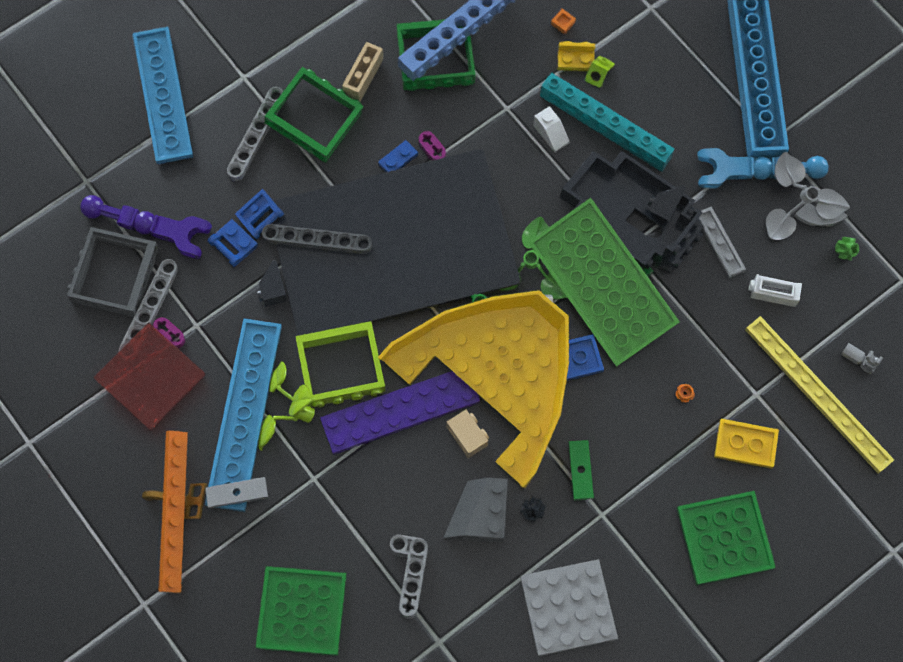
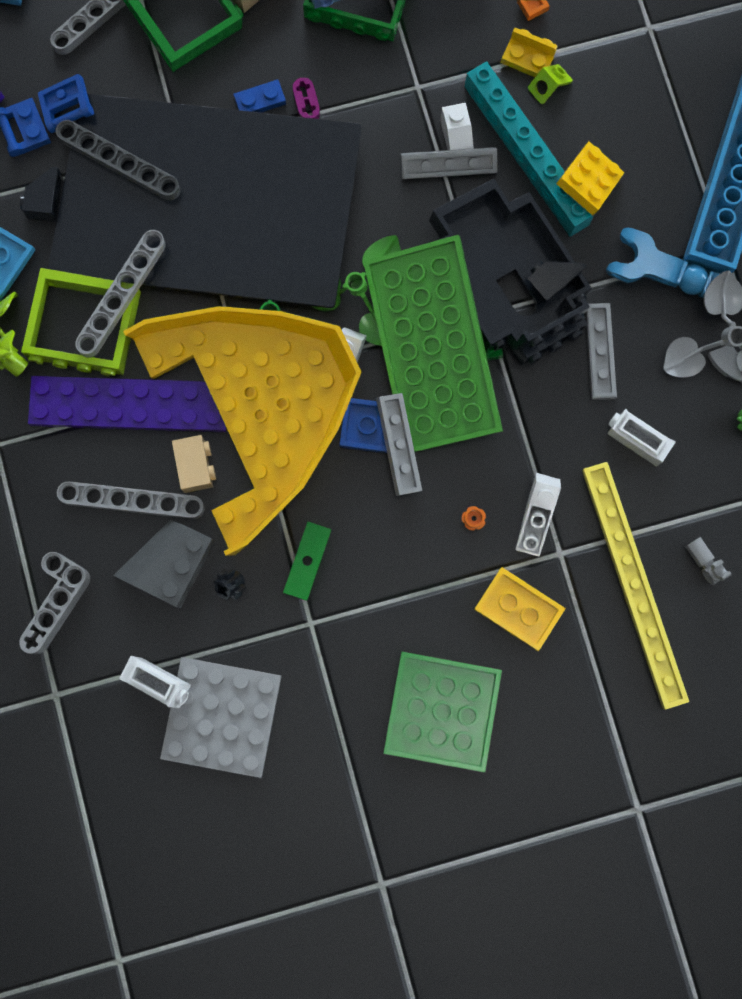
camera: 20 degrees right, 10 degrees up
none -> light grey beam [57,481,205,519]
none -> light grey beam [75,230,166,357]
none -> white window [119,656,191,708]
none -> light grey plate [376,393,422,496]
none -> light grey tile [401,147,497,179]
none -> white slope [515,473,561,557]
none -> yellow plate [556,141,625,215]

